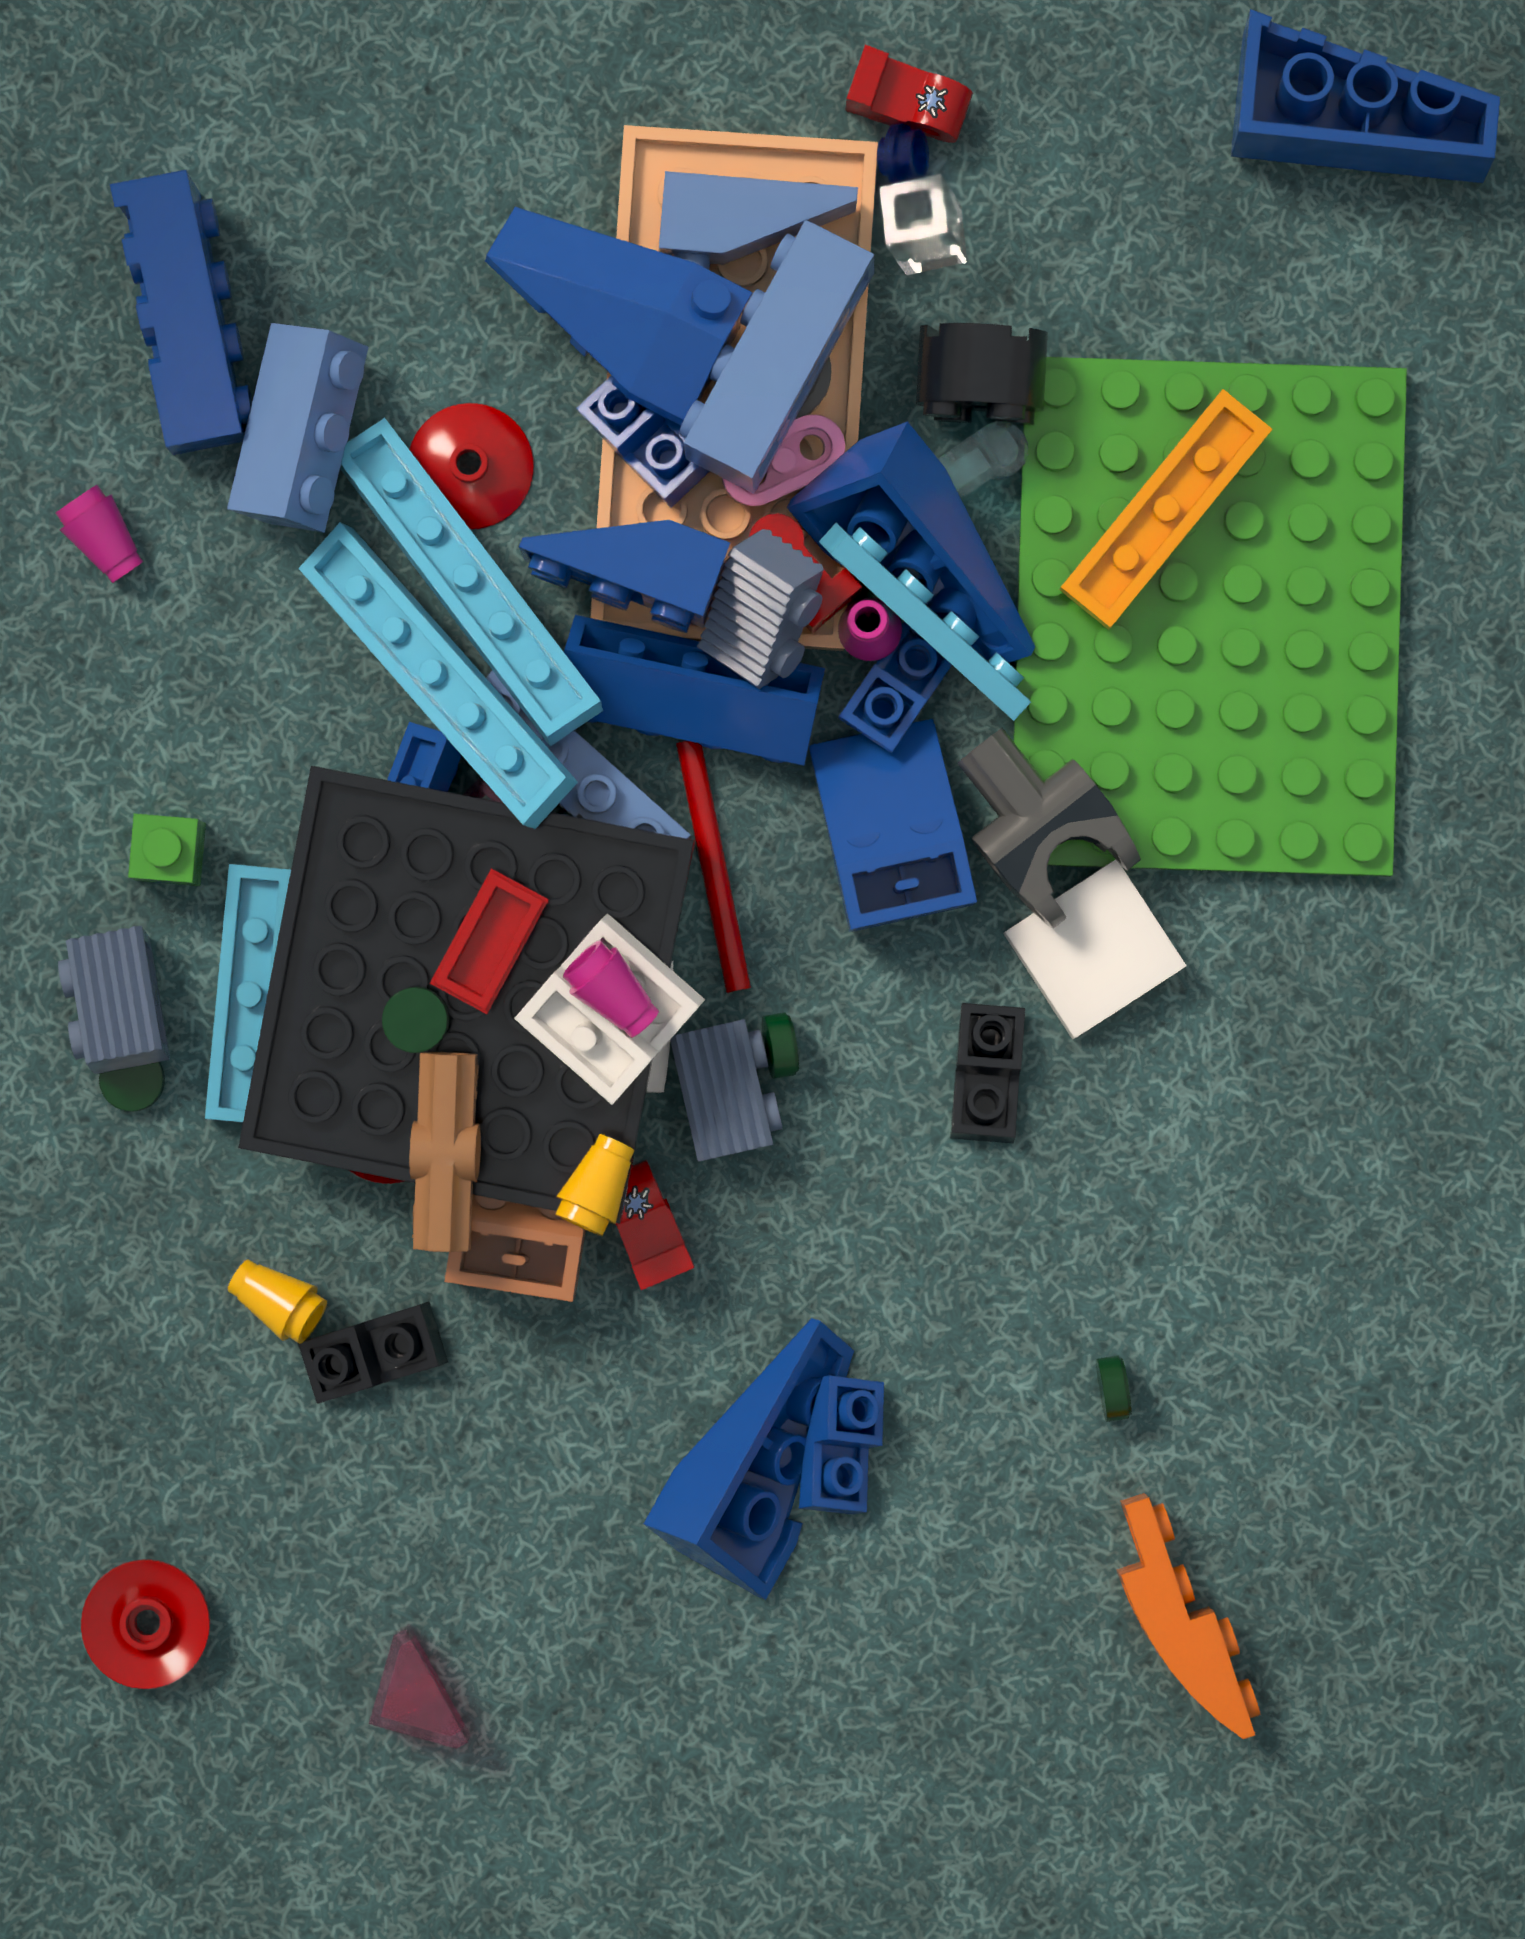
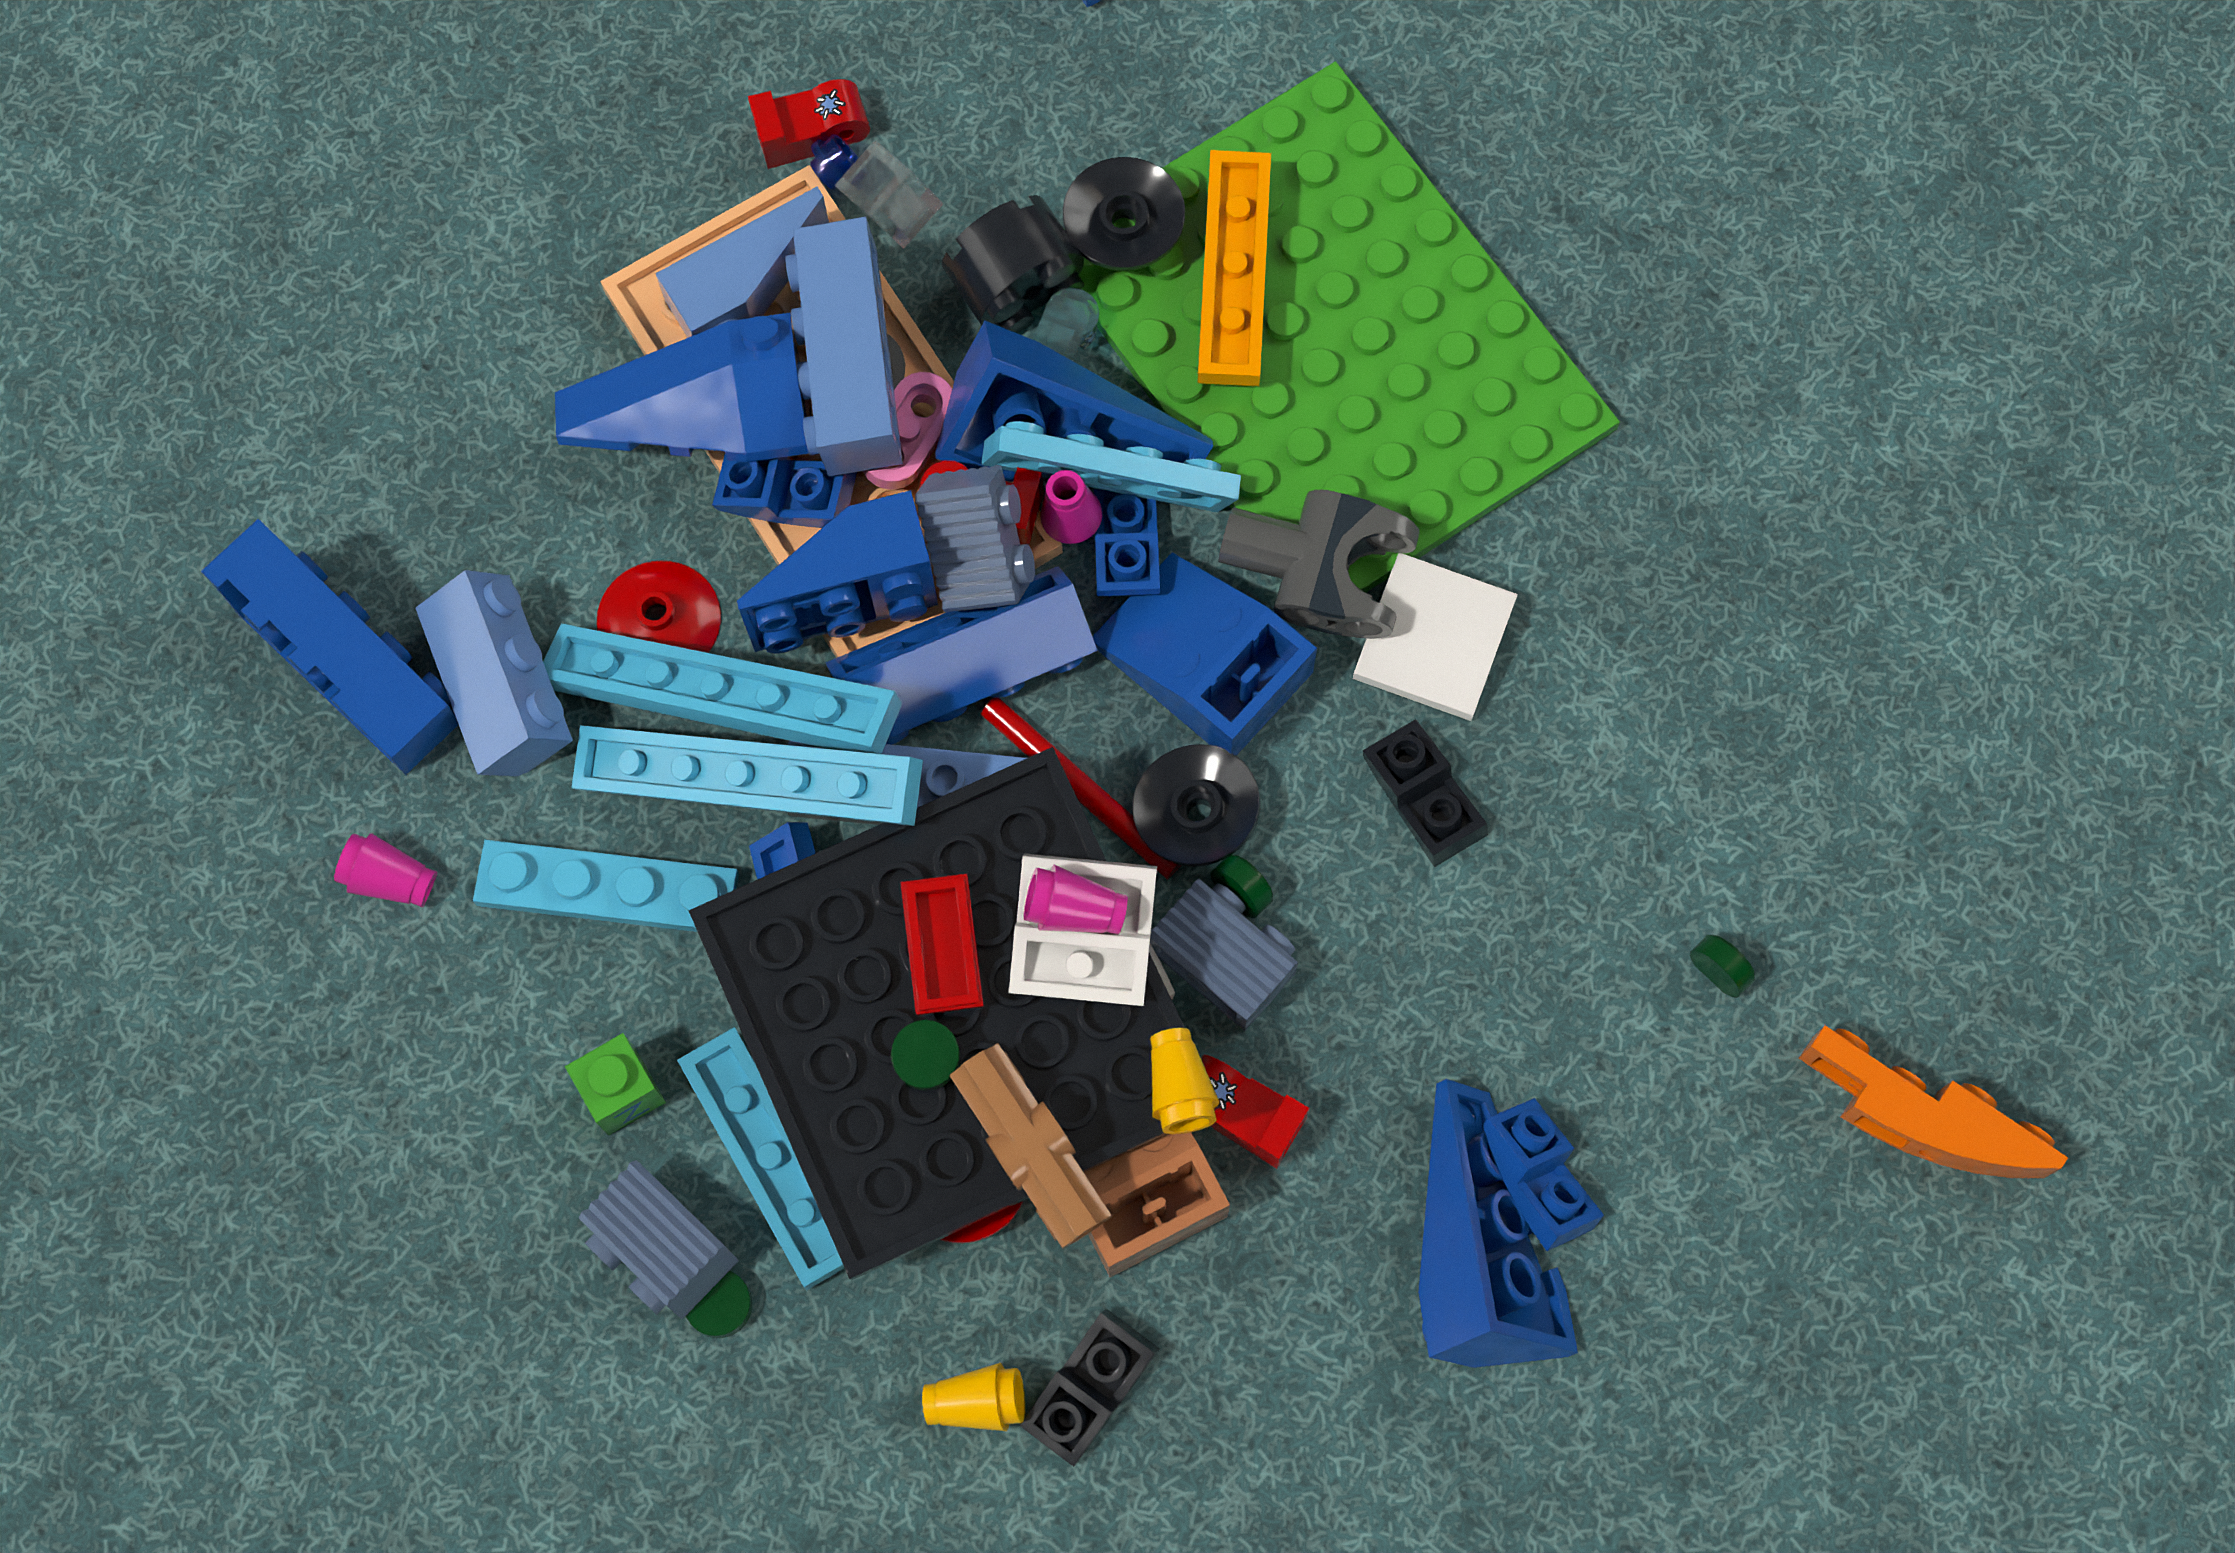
camera: 30 degrees left, 15 degrees down
none -> medium azure plate [473,840,739,932]
none -> black dish [1063,157,1185,271]
none -> black dish [1133,744,1260,867]

